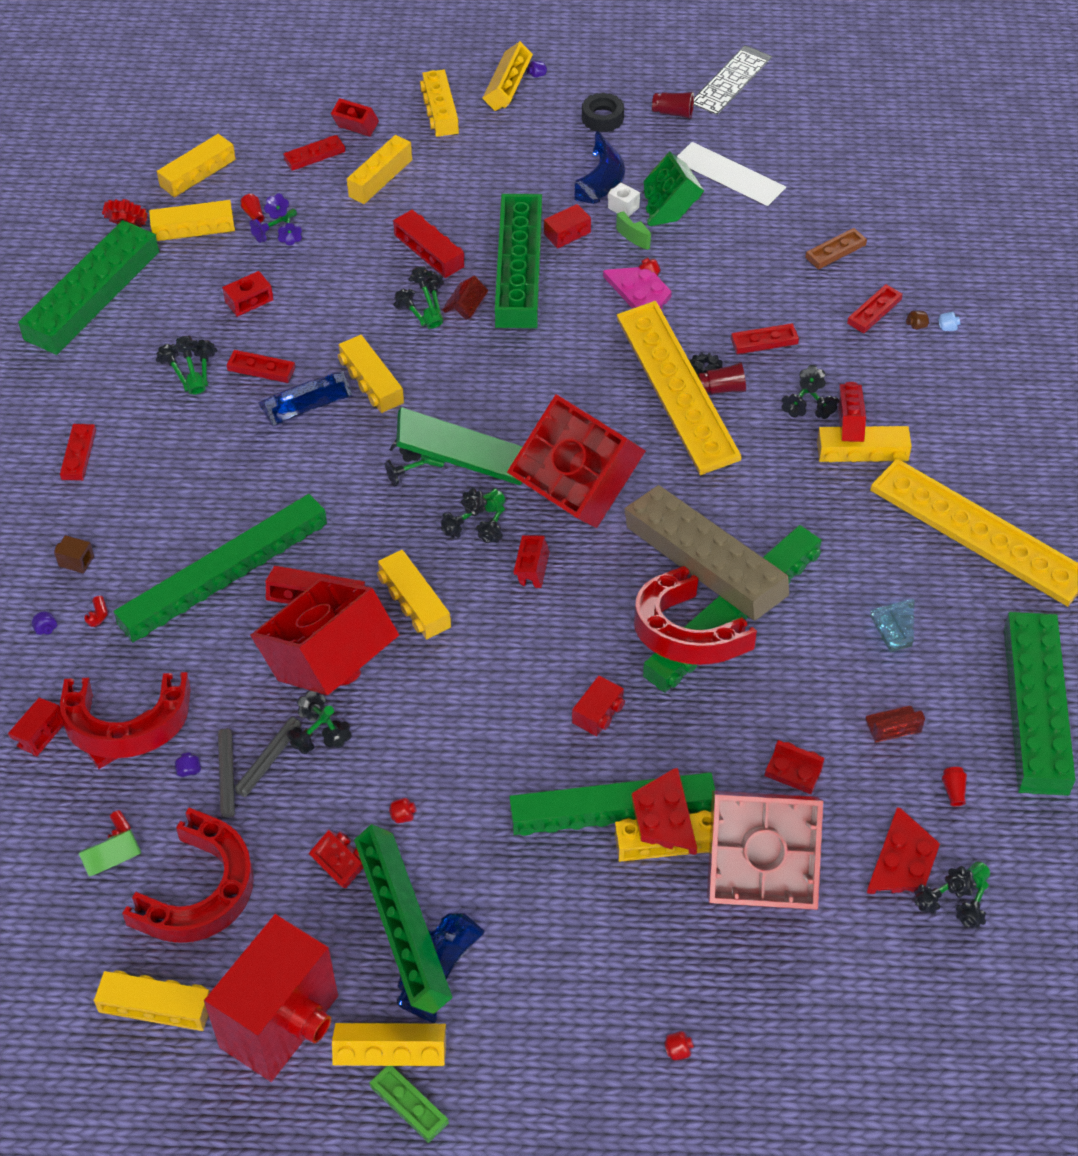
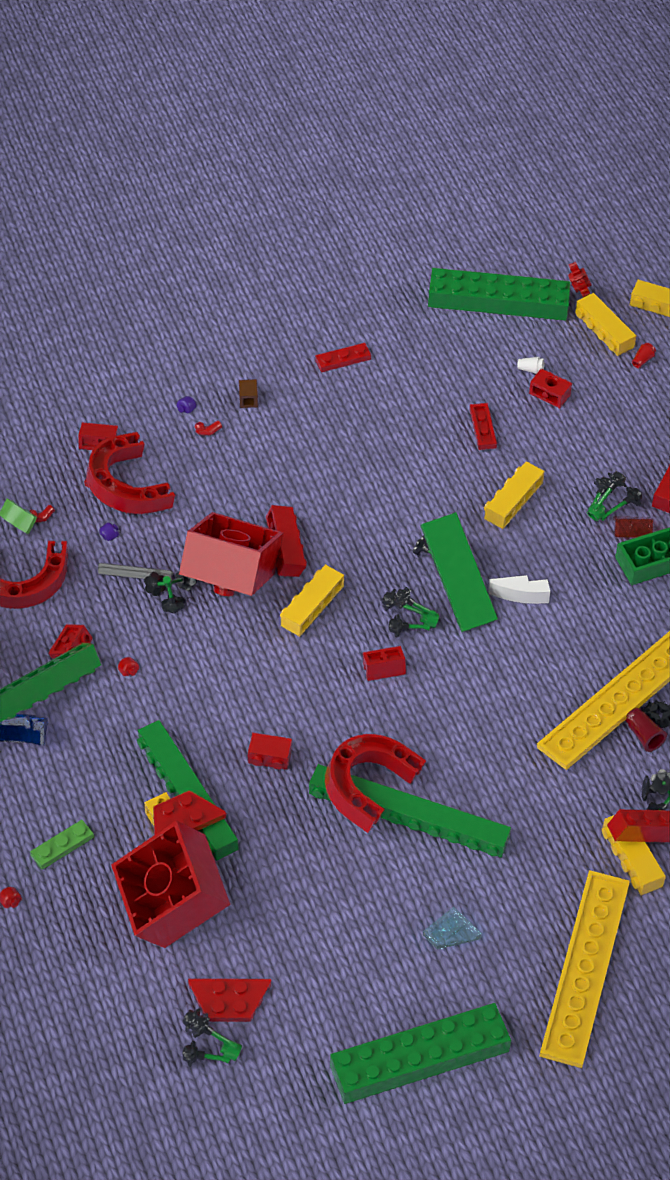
camera: 65 degrees right, 0 degrees up
green brick [113,494,327,643] -> none
plant [156,335,218,395] -> none
dark grey axle [218,728,235,818] -> none
dark purple plant [249,193,302,246] -> none
clear blue windscreen [258,371,353,427] -> none
red brick [507,394,646,528] -> none
dark tan brick [624,485,789,621] -> none
red bracket [764,740,825,795] -> none
clear red panel [865,706,925,743] -> none
red cone [941,767,967,807] -> none
none -> bright green plate [30,820,94,870]
none -> white slope [488,575,550,604]
none -> white cone [518,357,544,374]

